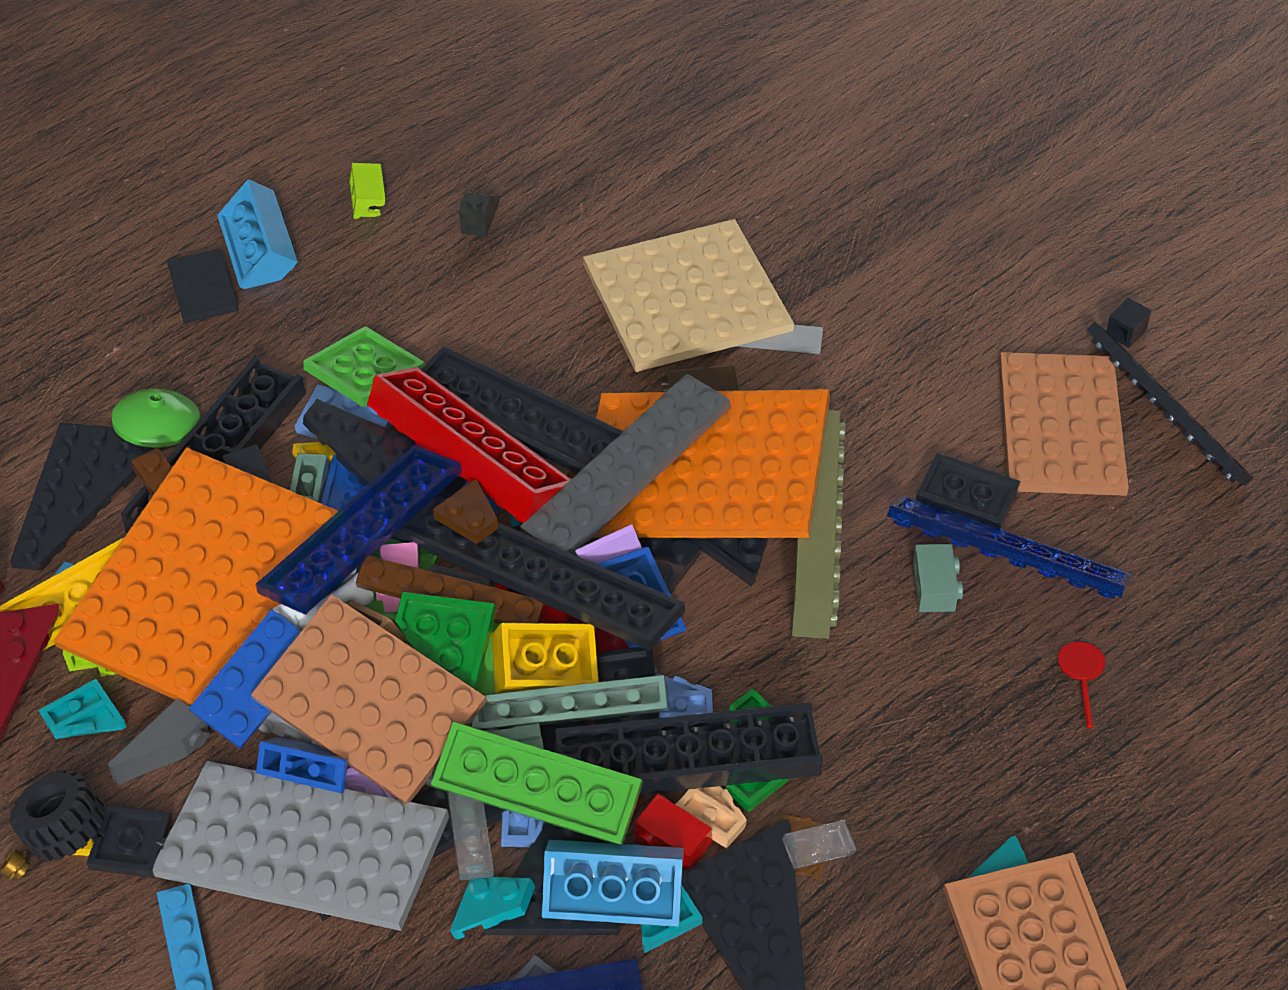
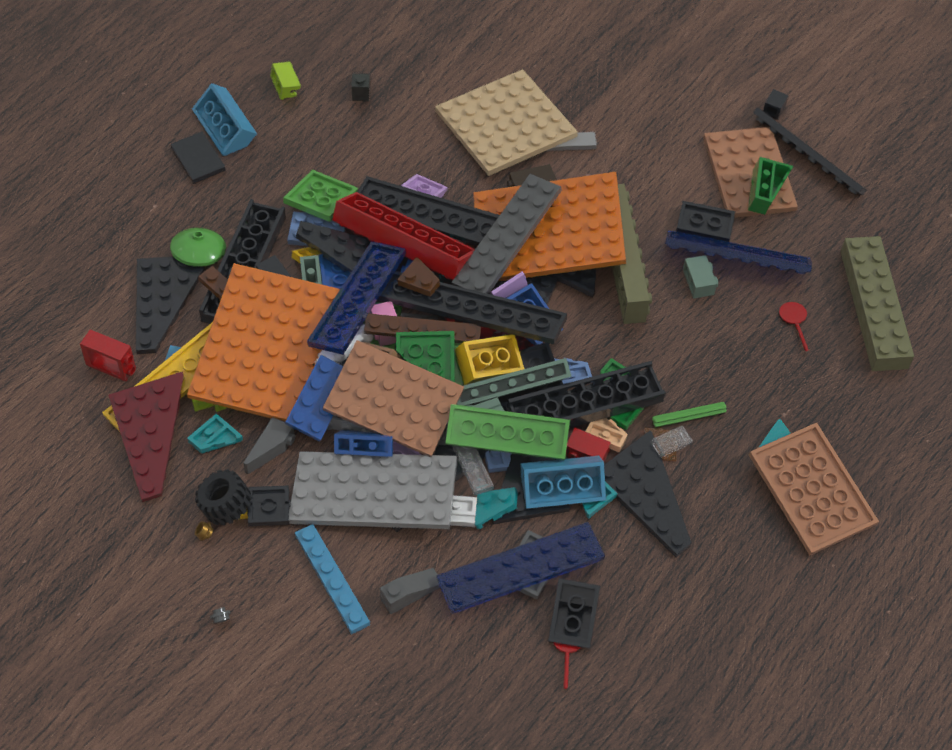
camera: 15 degrees left, 5 degrees up
none -> lavender slope [401,174,448,198]
none -> white plate [450,496,477,527]
none -> bright green axle [652,402,726,427]
none -> green wedge [748,157,794,215]
none -> olive brick [841,236,914,371]

